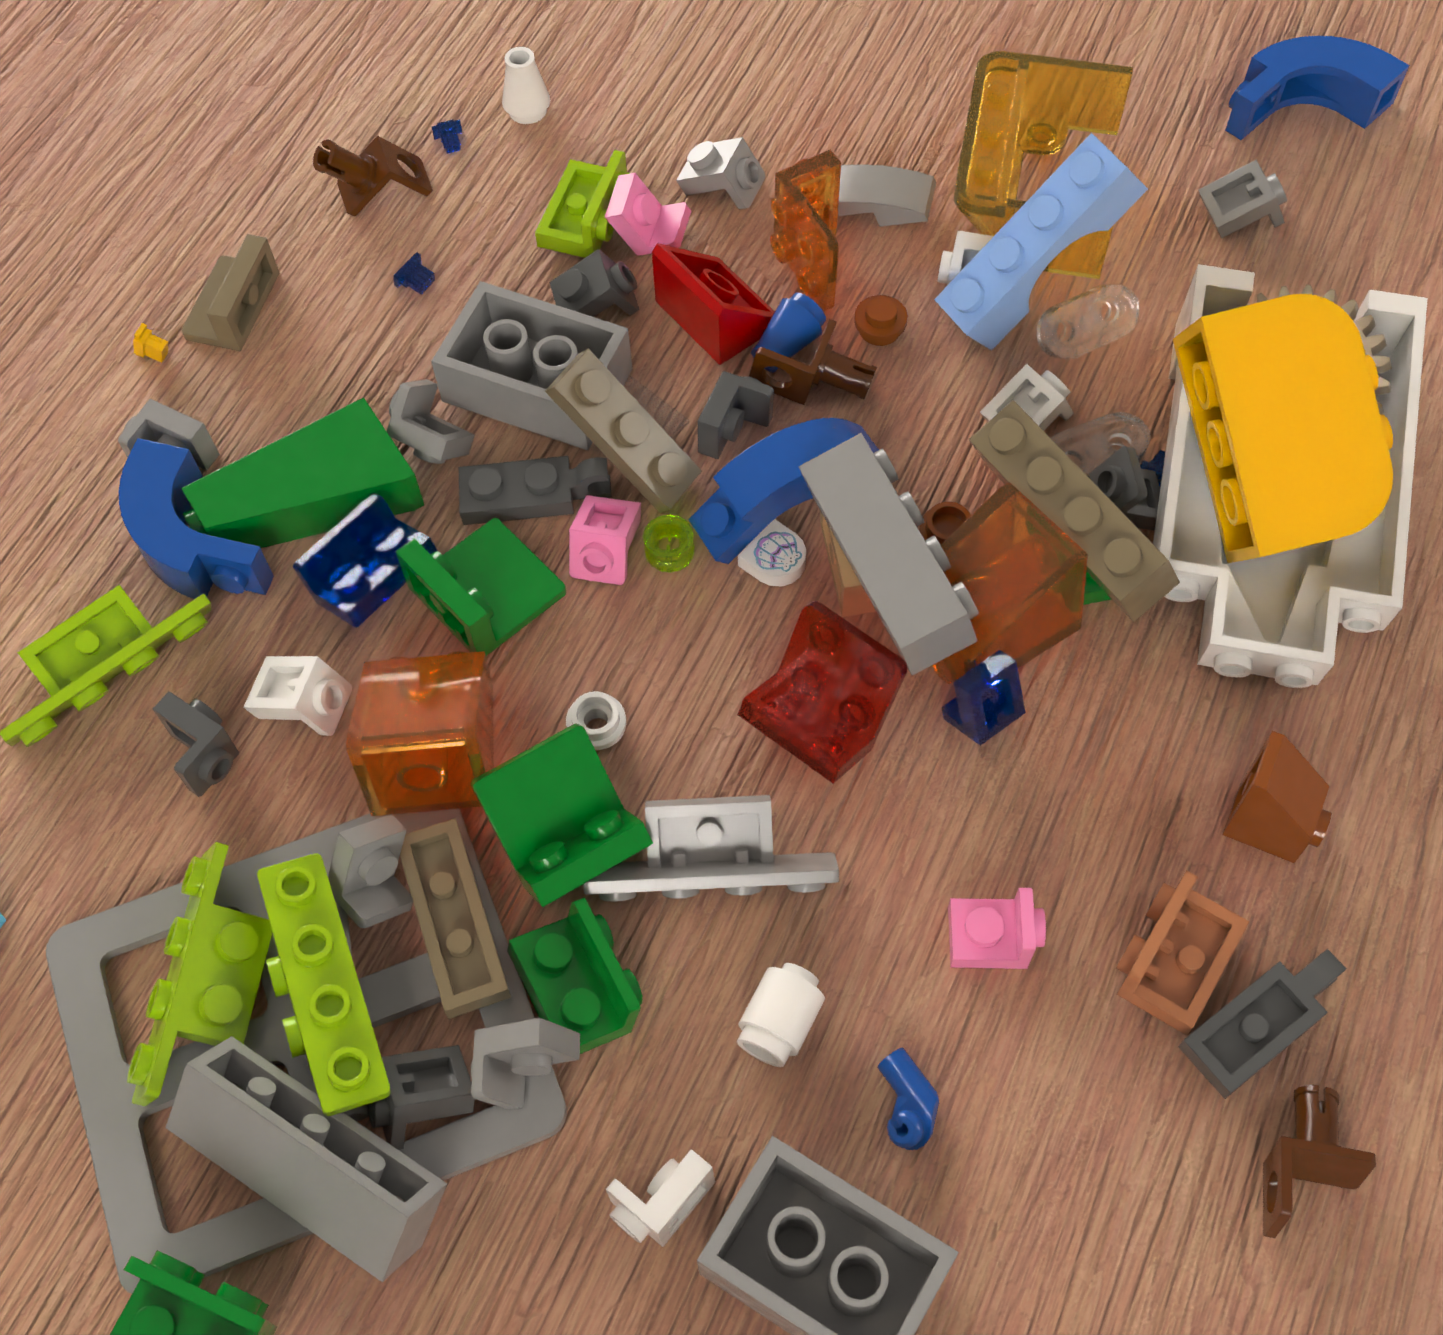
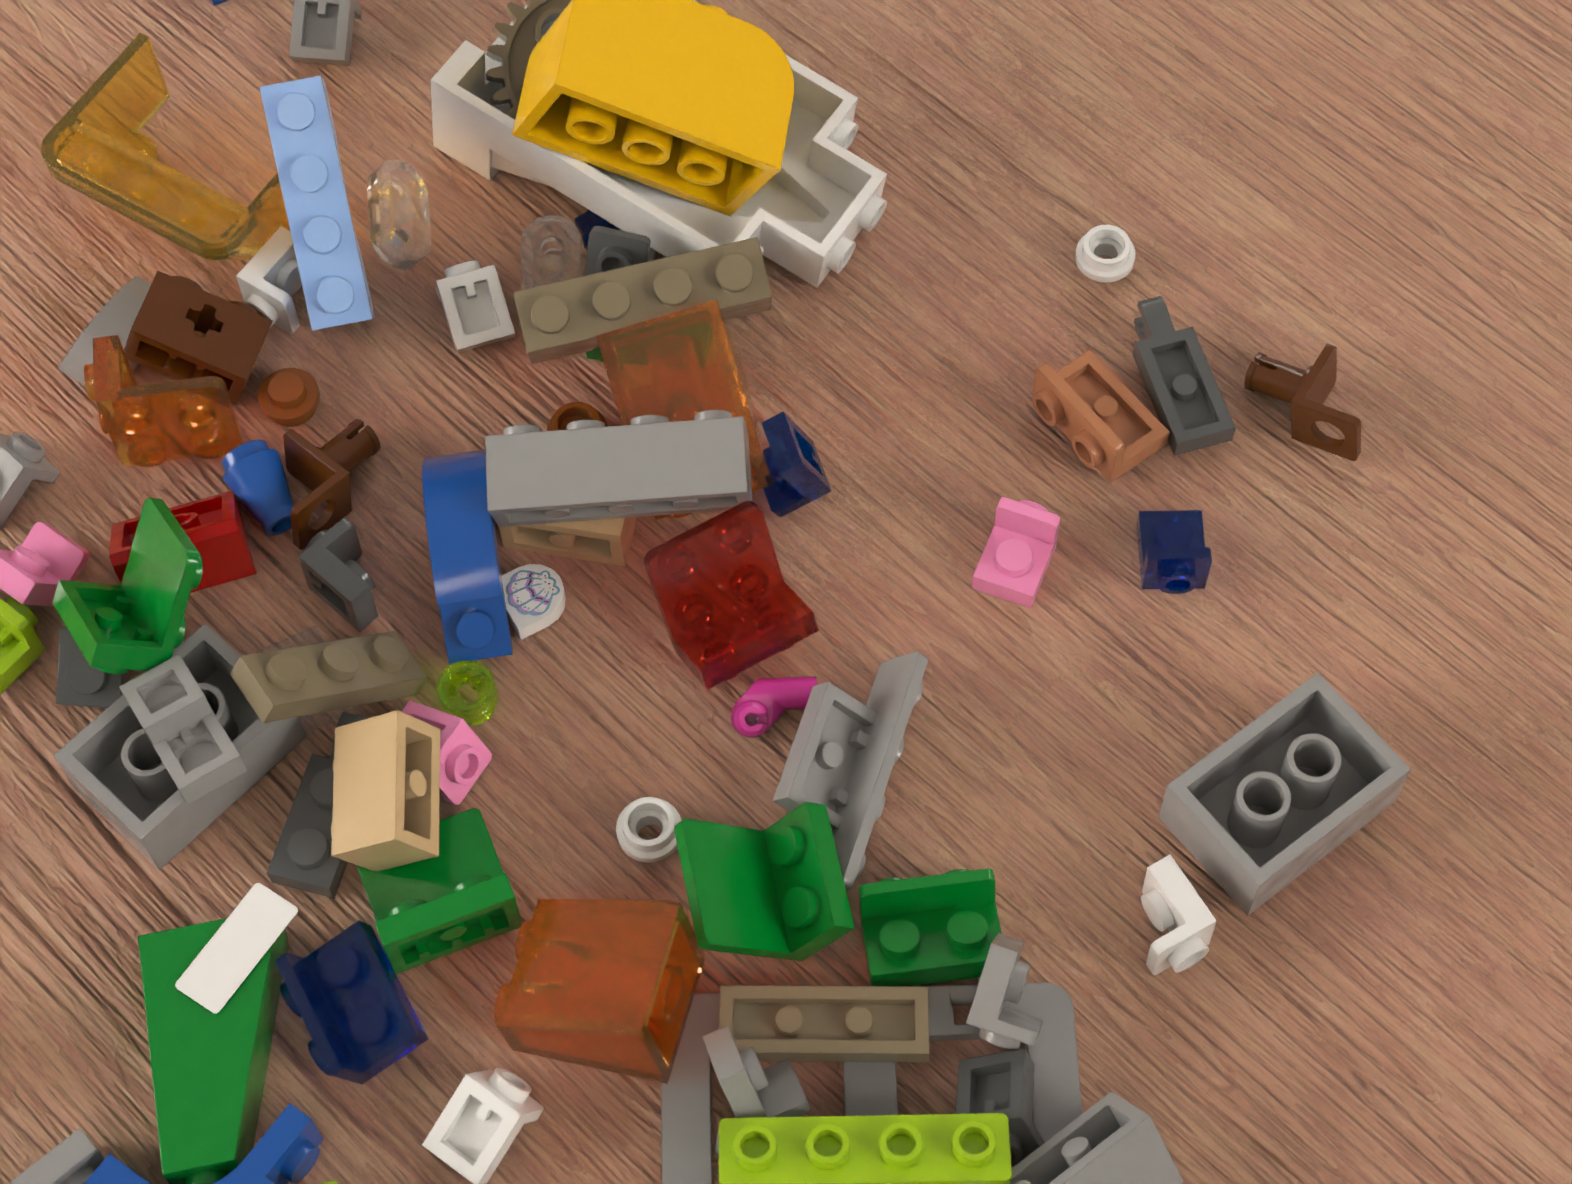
camera: 70 degrees left, 0 degrees up
light grey bracket [387,379,475,464] -> none
white brick [737,963,825,1067] -> none
blue arm [877,1047,939,1150] -> none
dark orange slope [1222,731,1332,863] -> none
none -> green bracket [52,498,203,674]
none -> light grey slope [119,654,248,805]
none -> reddish brown brick [122,271,273,405]
none -> white sticker [175,883,298,1014]
none -> tan brick [331,710,440,872]
none -> dark pink arm [731,676,817,738]
none -> white plate [1075,225,1135,283]
none -> clear blue bracket [1136,510,1212,594]

